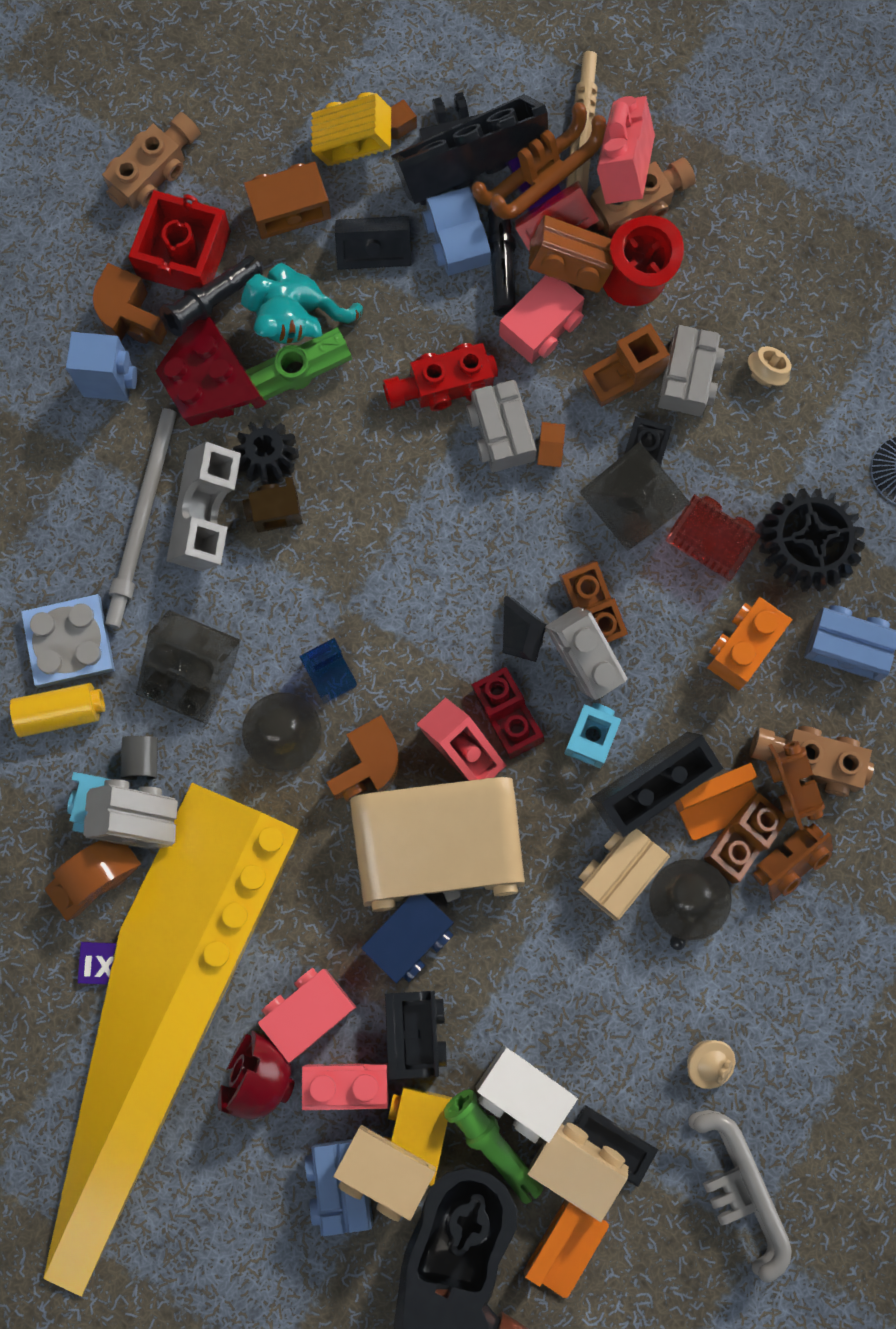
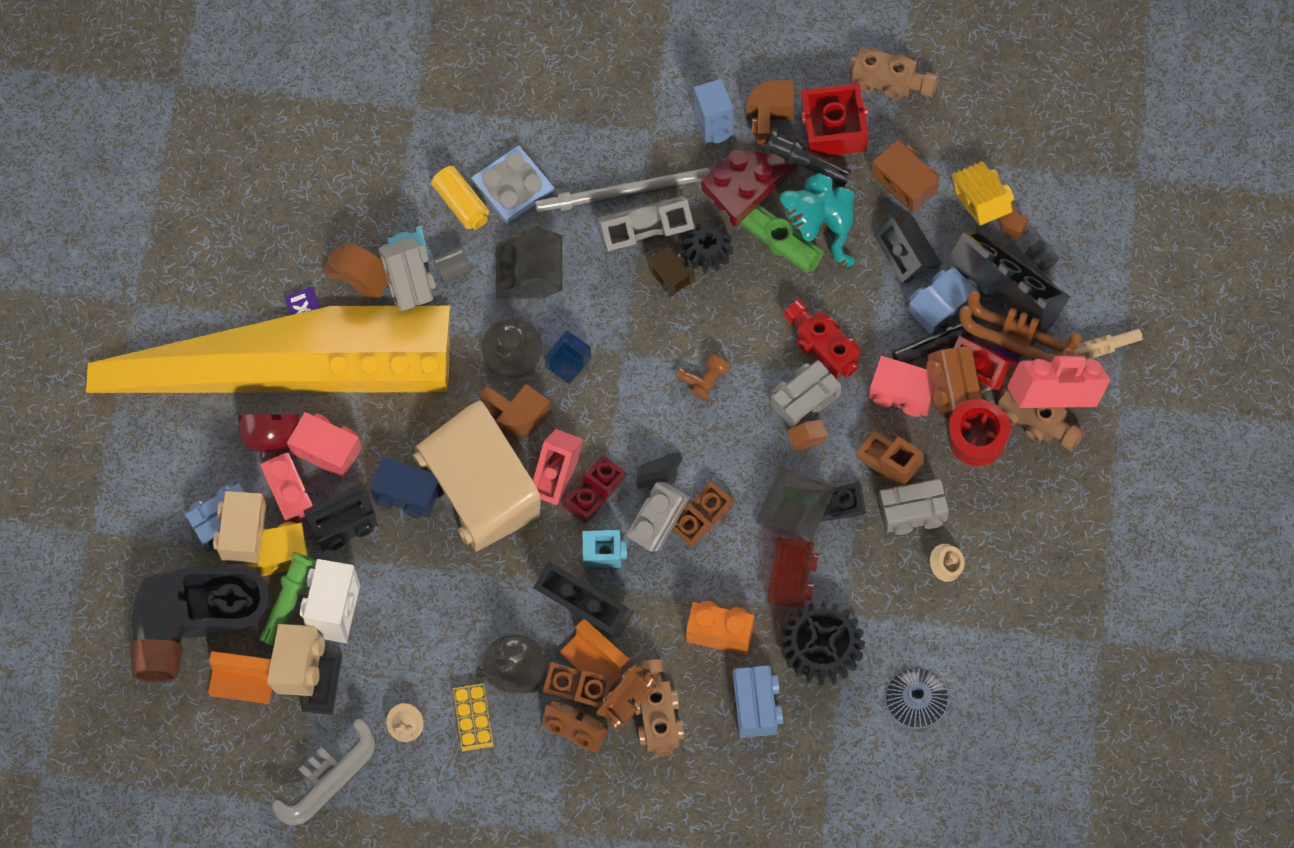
camera: 70 degrees right, 10 degrees down
tan brick [578,829,670,921] -> none
none -> yellow tile [453,684,493,751]
none -> dark orange piece [676,354,731,401]

